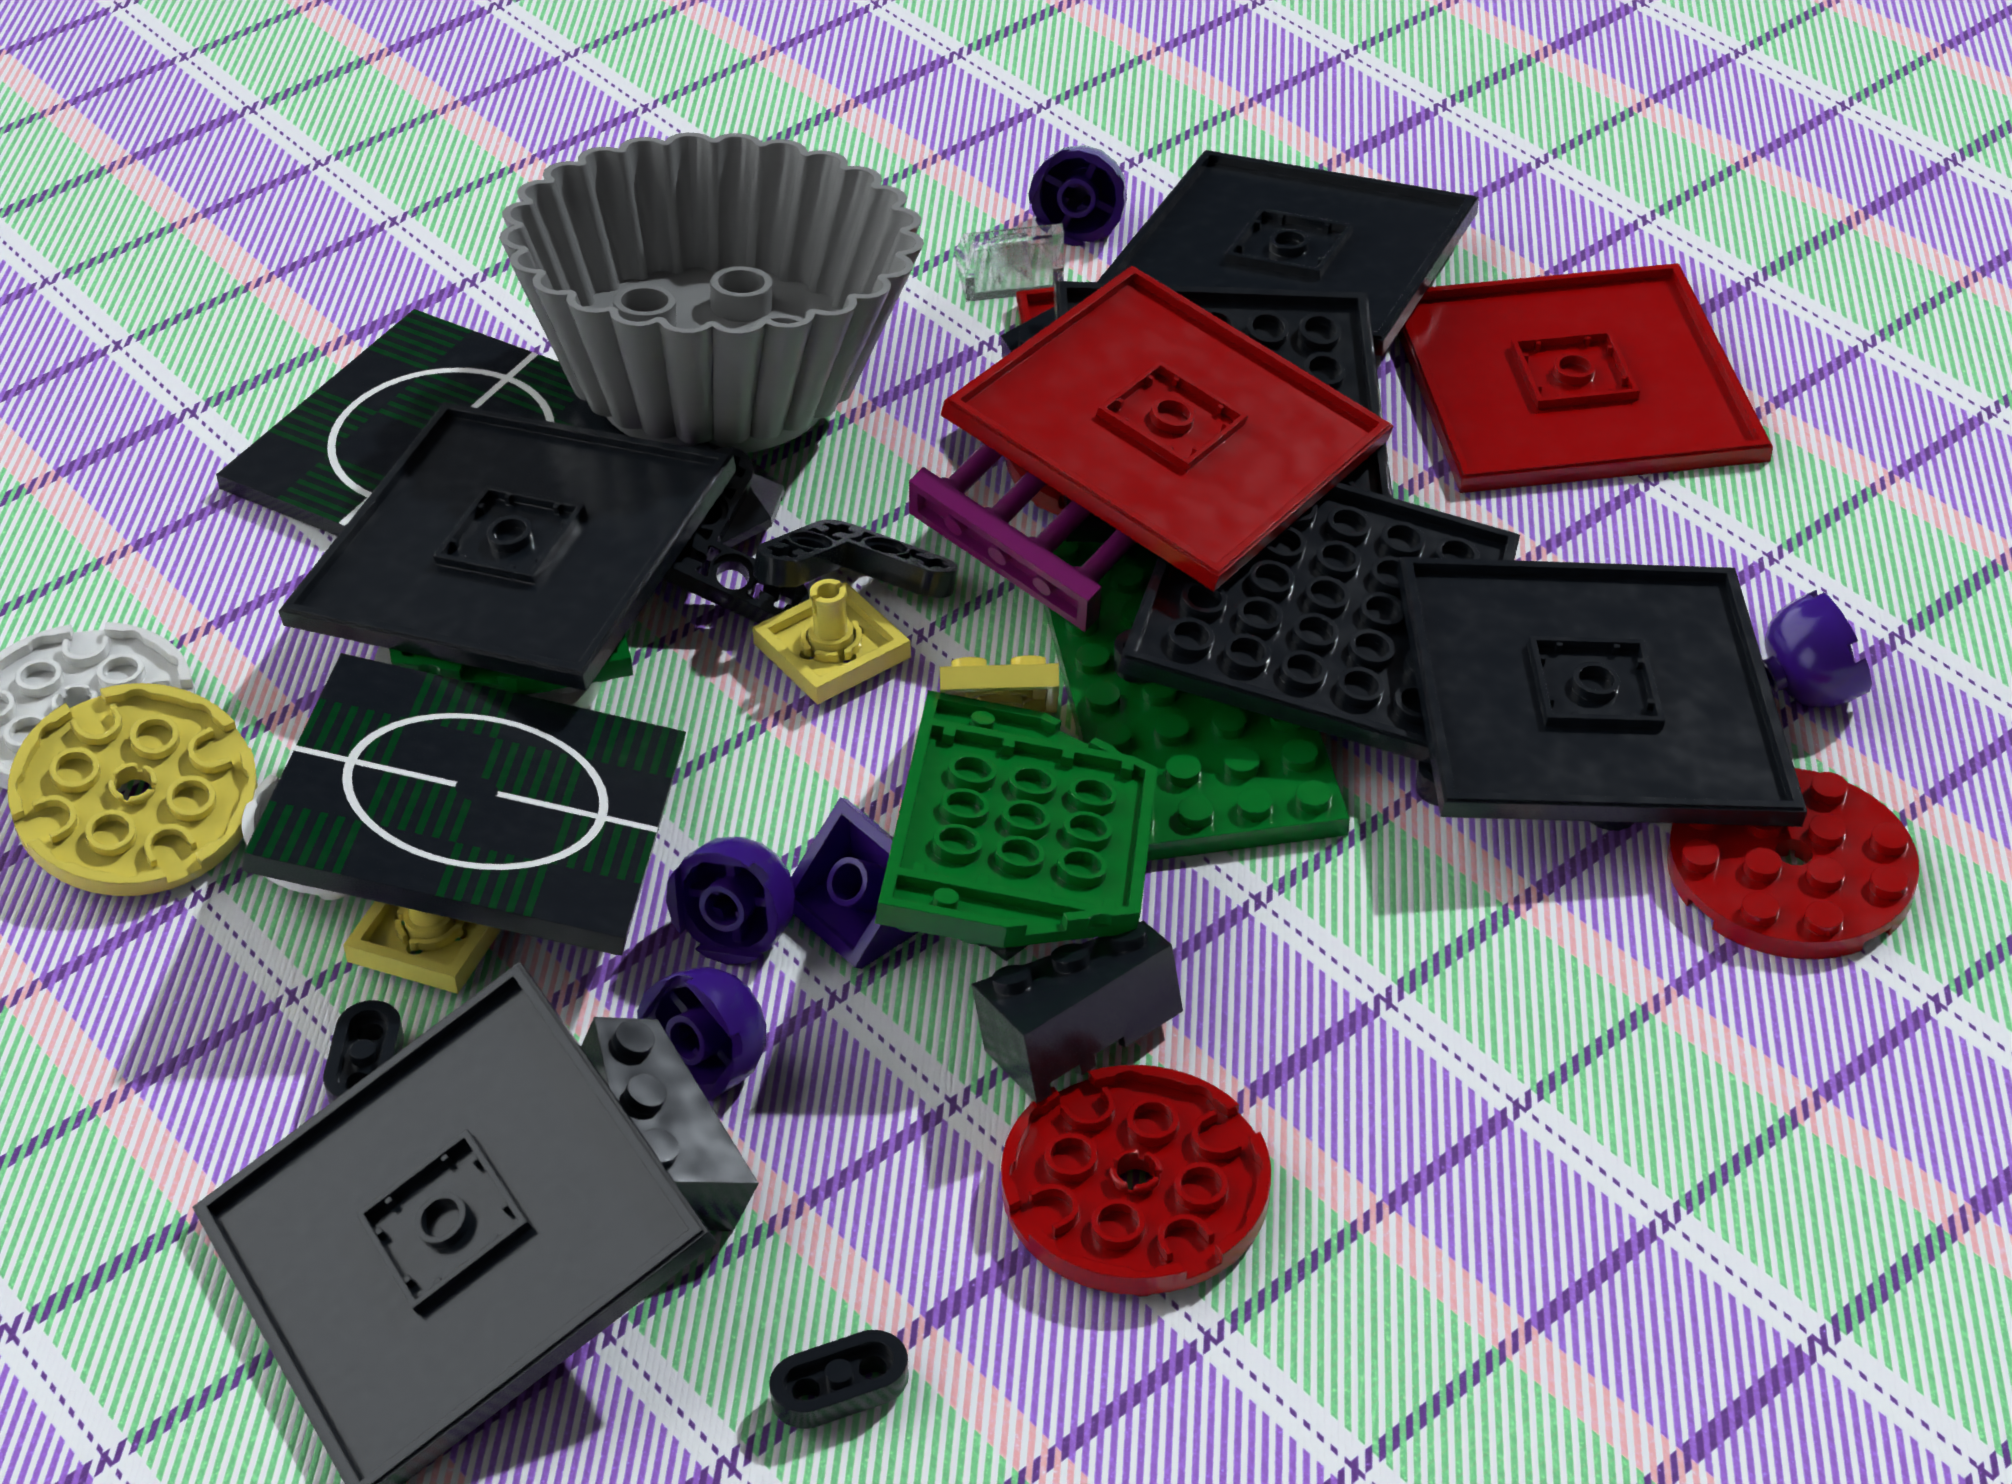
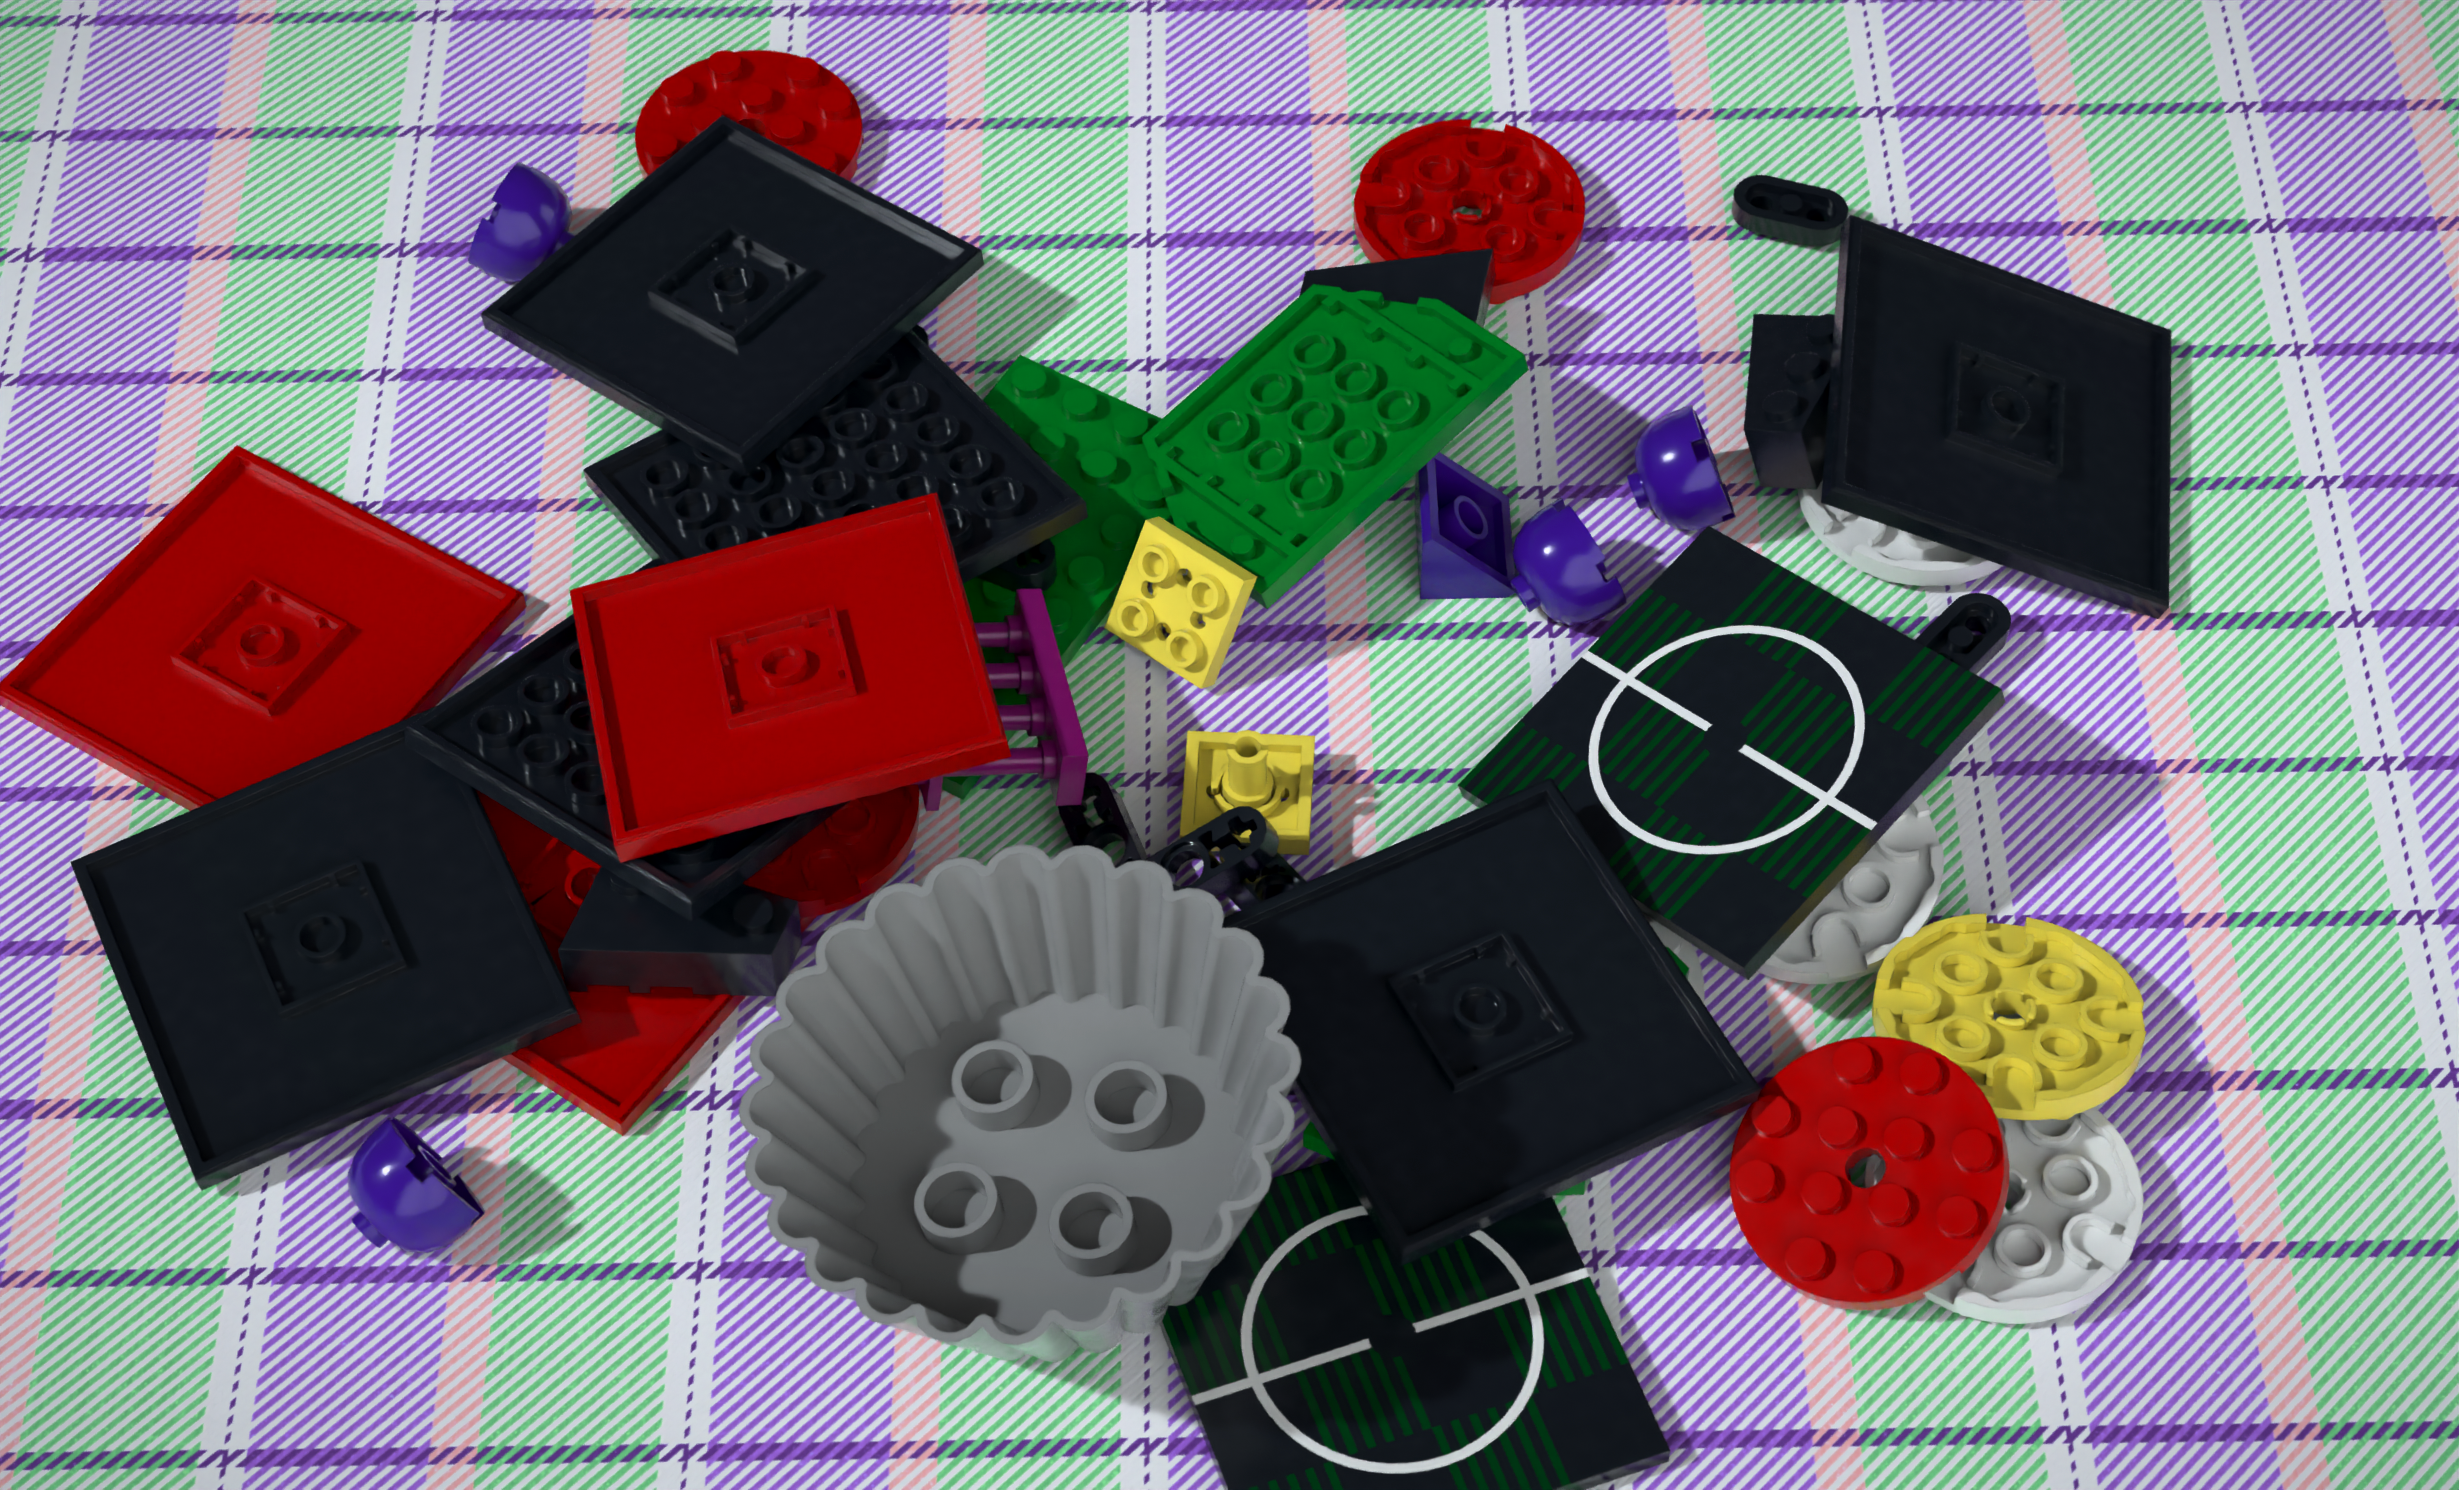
camera: 140 degrees left, 10 degrees up
clear slope [954,223,1064,302] -> none
none -> red plate [1729,1036,2009,1310]

